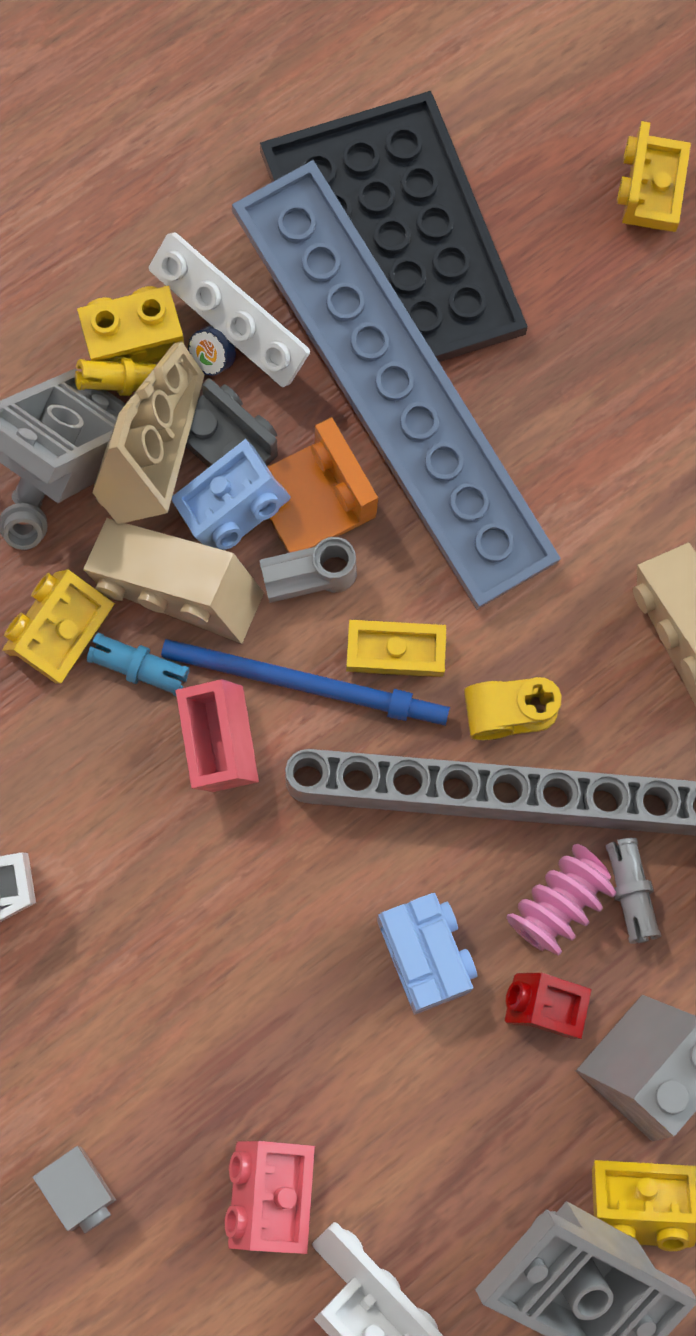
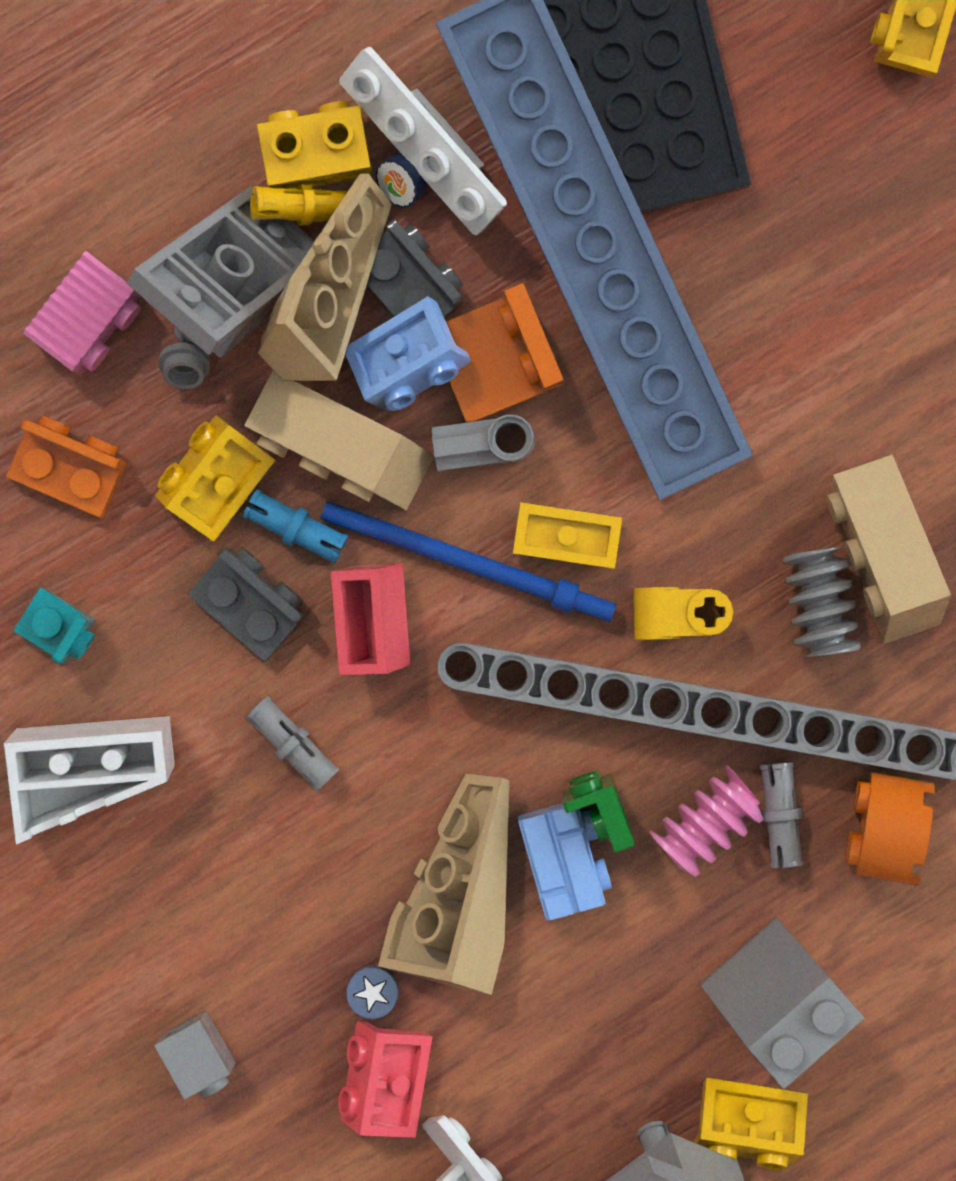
camera: 15 degrees right, 15 degrees up
red bracket [505,972,592,1039] -> none
none -> dark grey bracket [187,547,307,662]
none -> light grey pin [245,695,339,792]
none -> sand blue tile [347,965,399,1019]
none -> tan wedge [378,774,510,995]
none -> green bracket [562,770,635,853]
none -> light grey piece [782,547,861,657]

